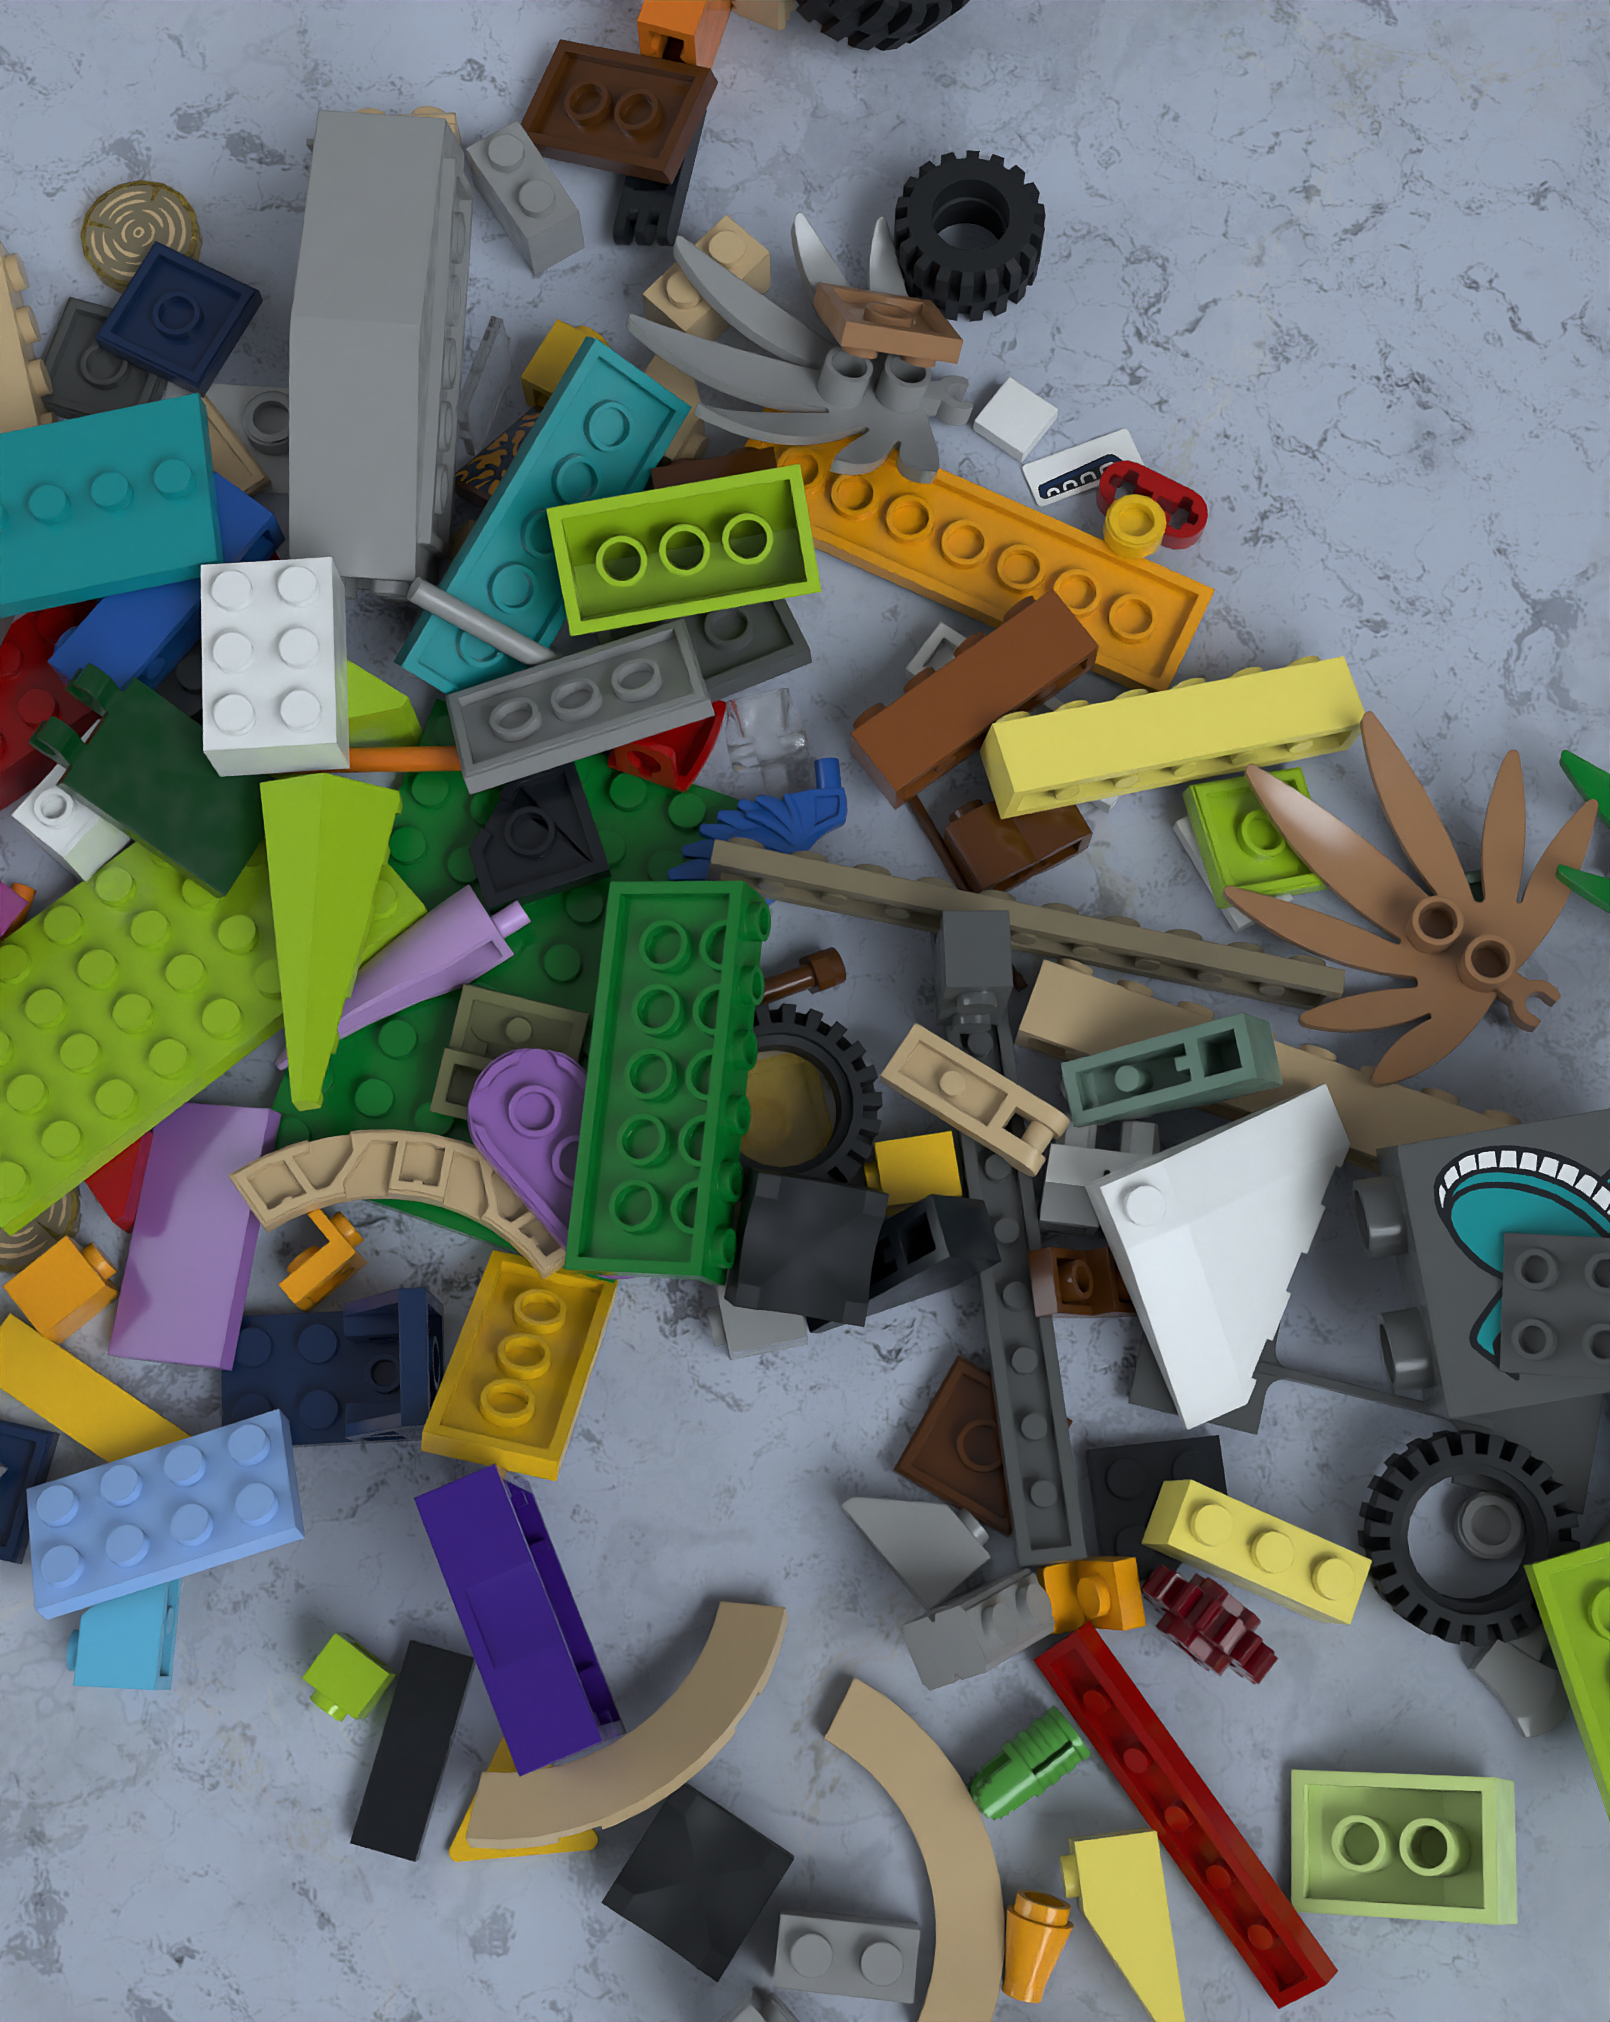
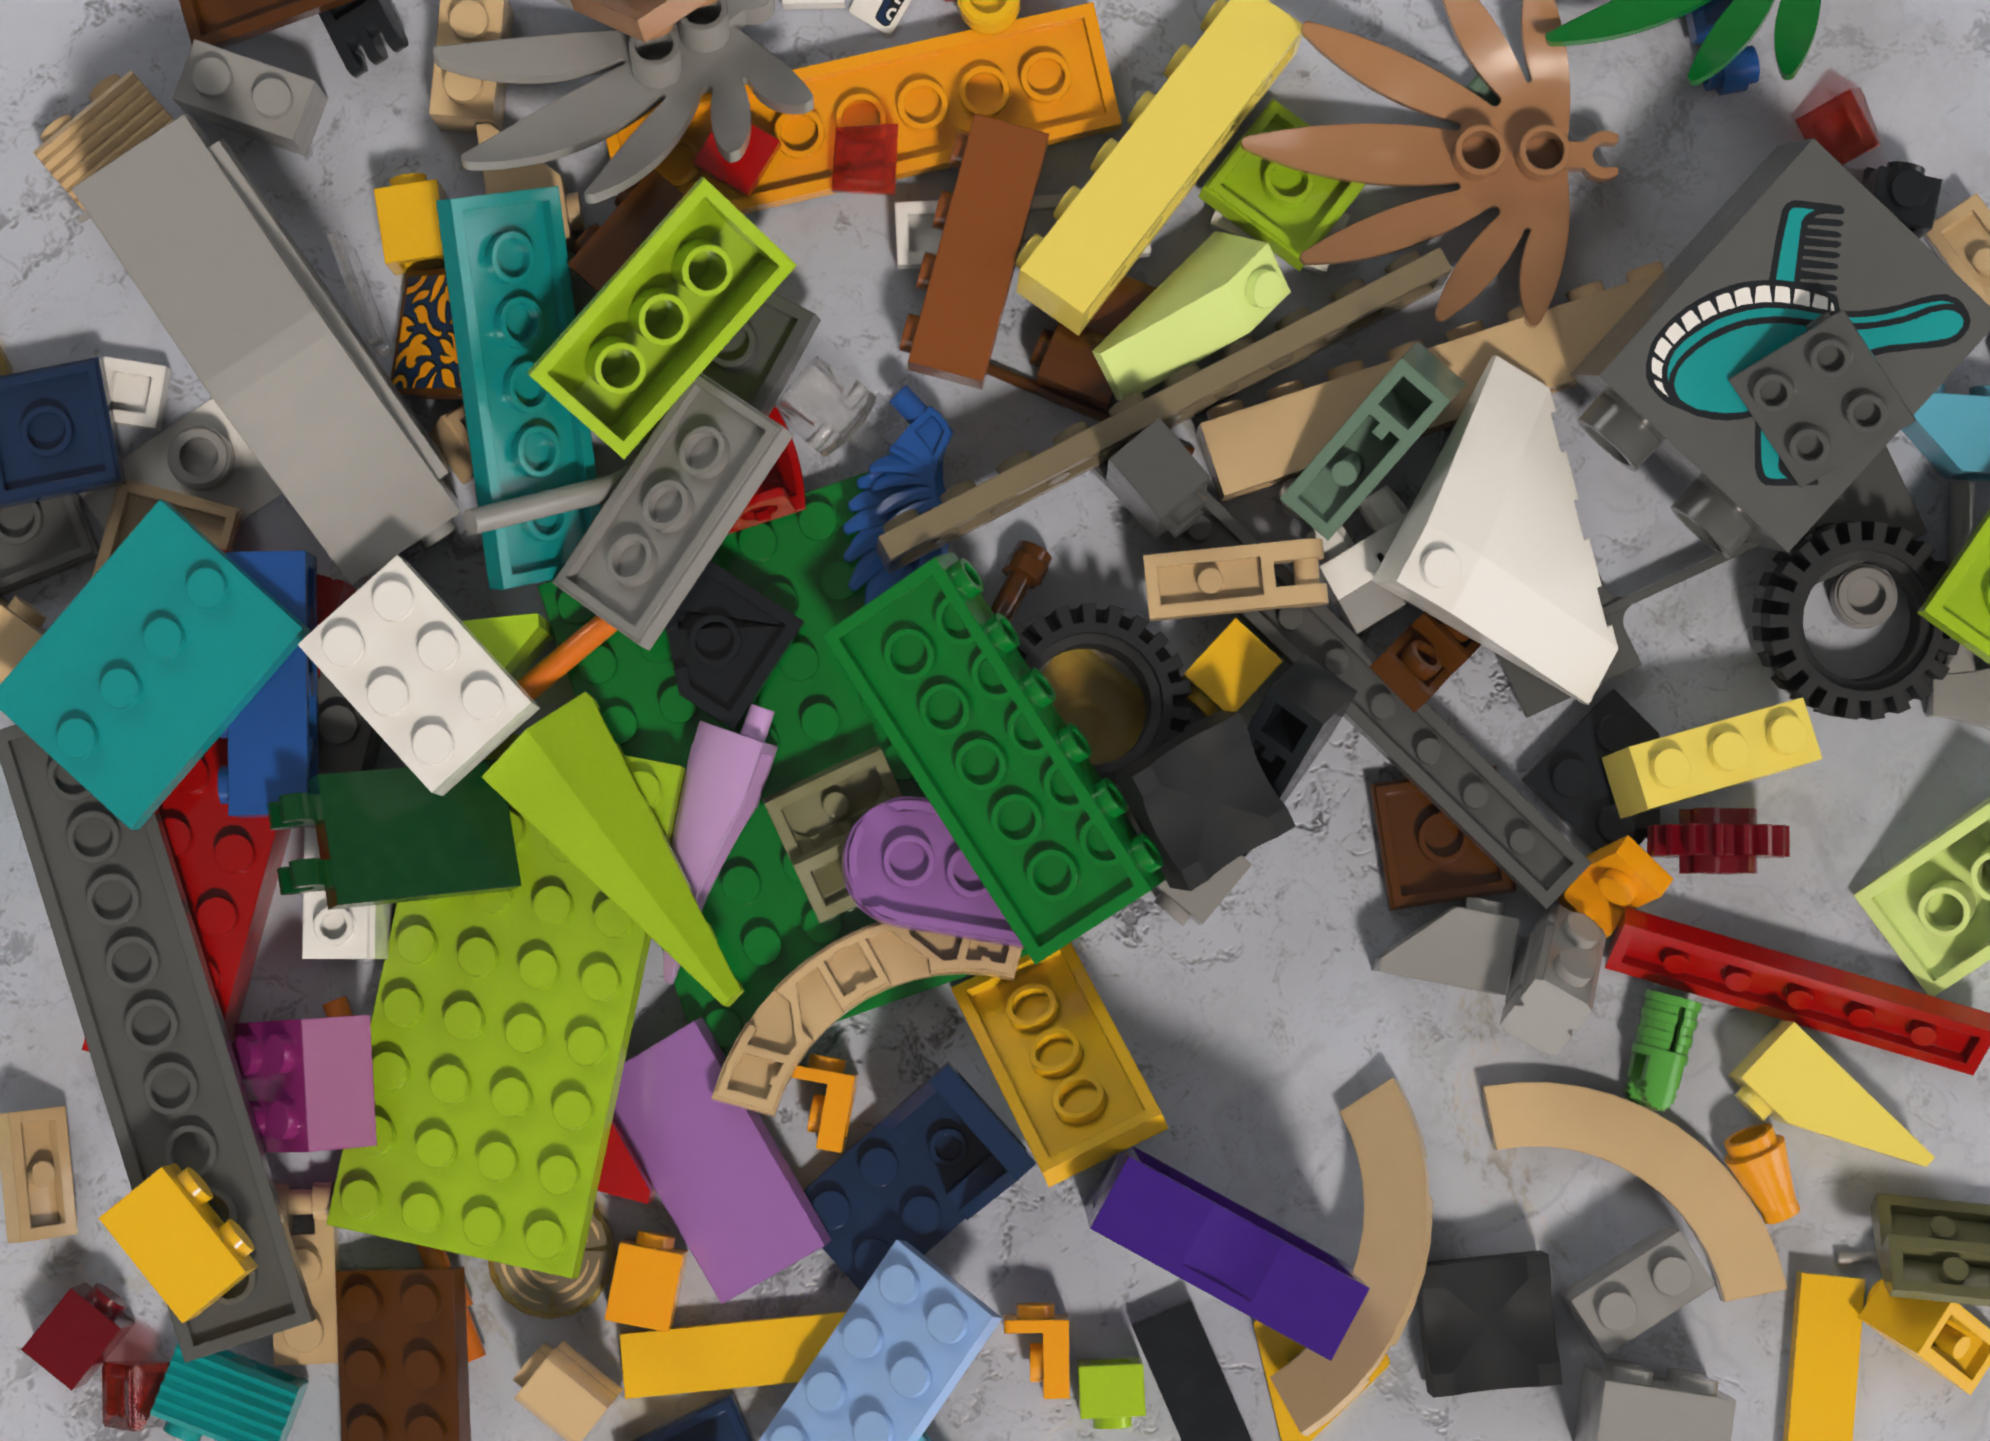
camera: 45 degrees left, 10 degrees up
none -> white tile [103,356,172,432]
none -> red tile [693,124,781,199]
none -> clear red slope [832,124,899,196]
none -> light orange bracket [1003,1302,1070,1399]
none -> yellowish green slope [1092,231,1291,401]

